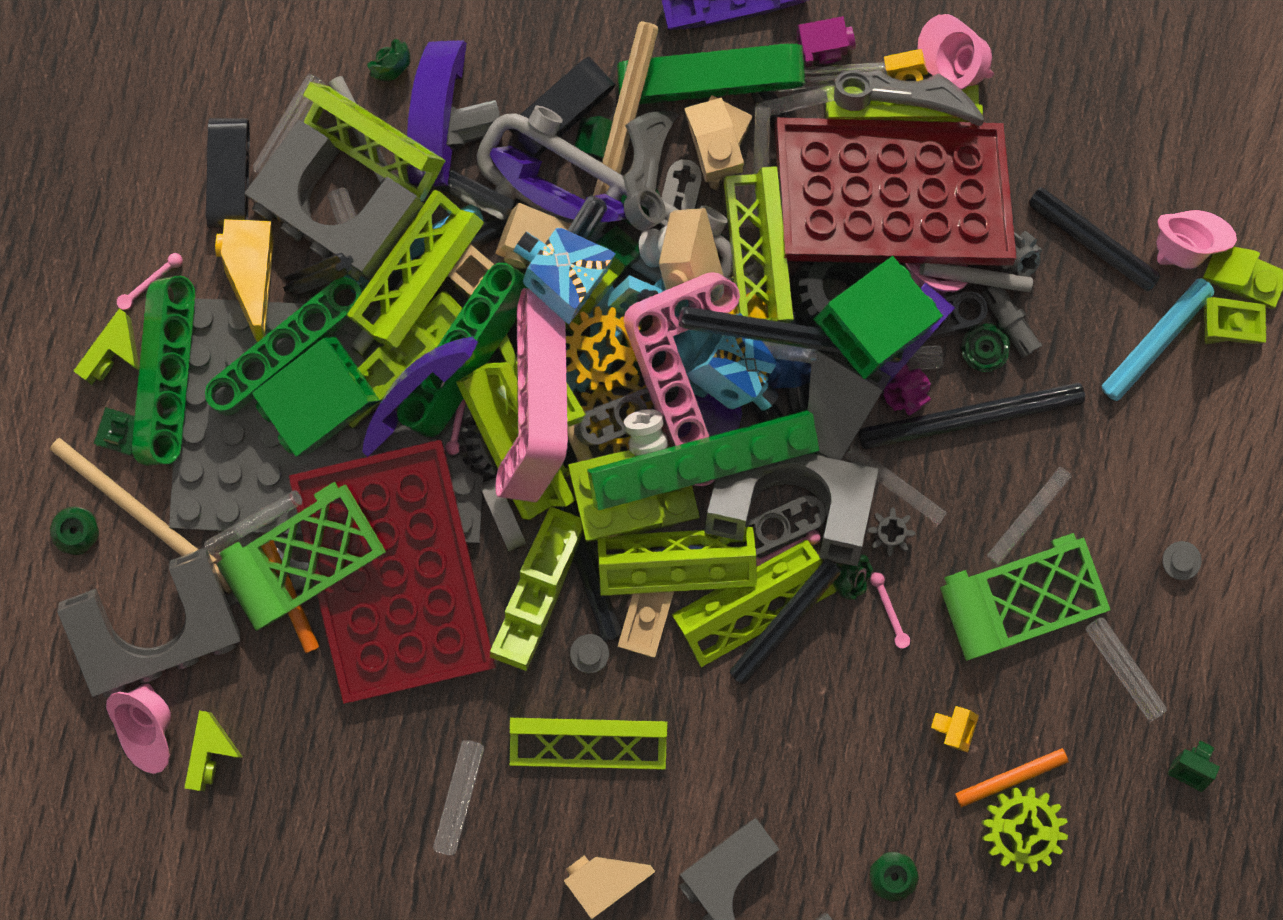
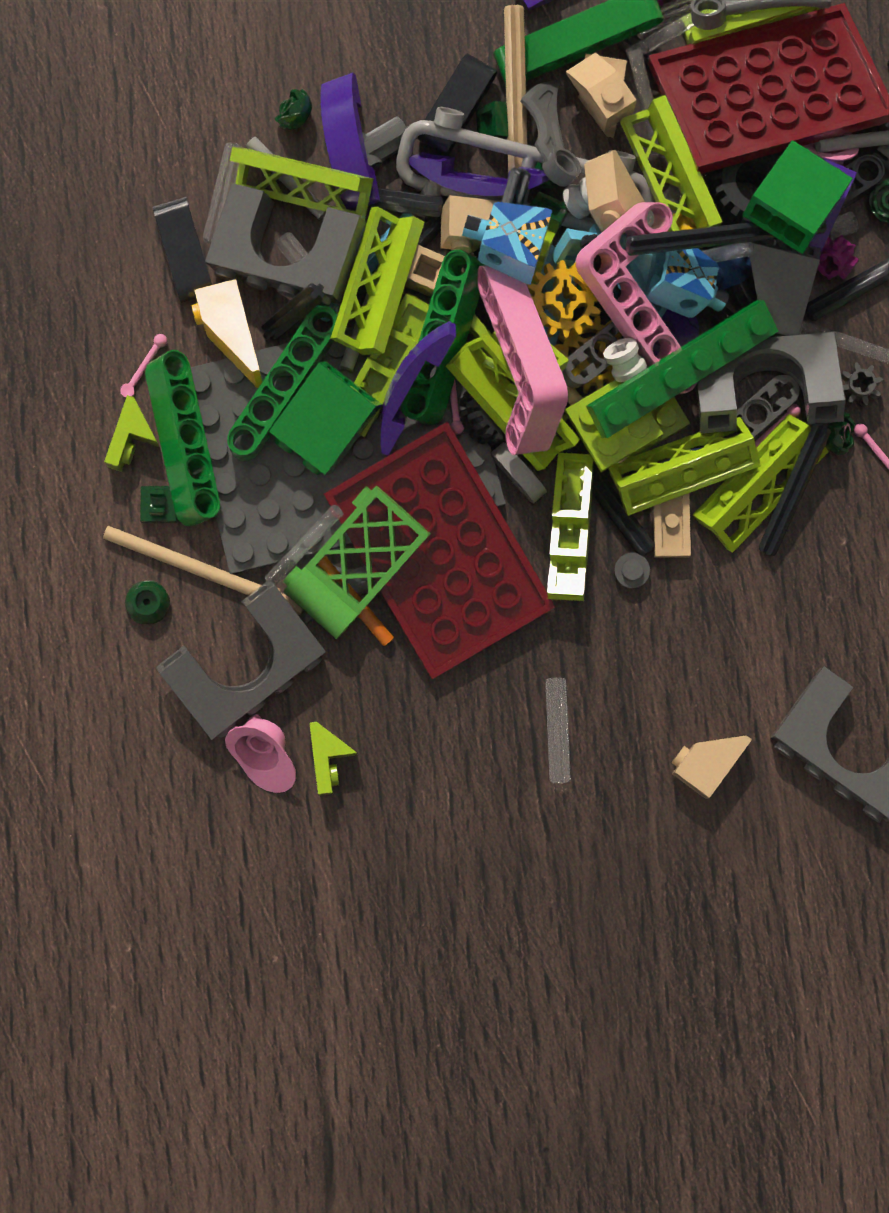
camera: 15 degrees left, 0 degrees up
lime fence [510,718,667,770] -> none
light grey beam [660,160,702,228] -> none

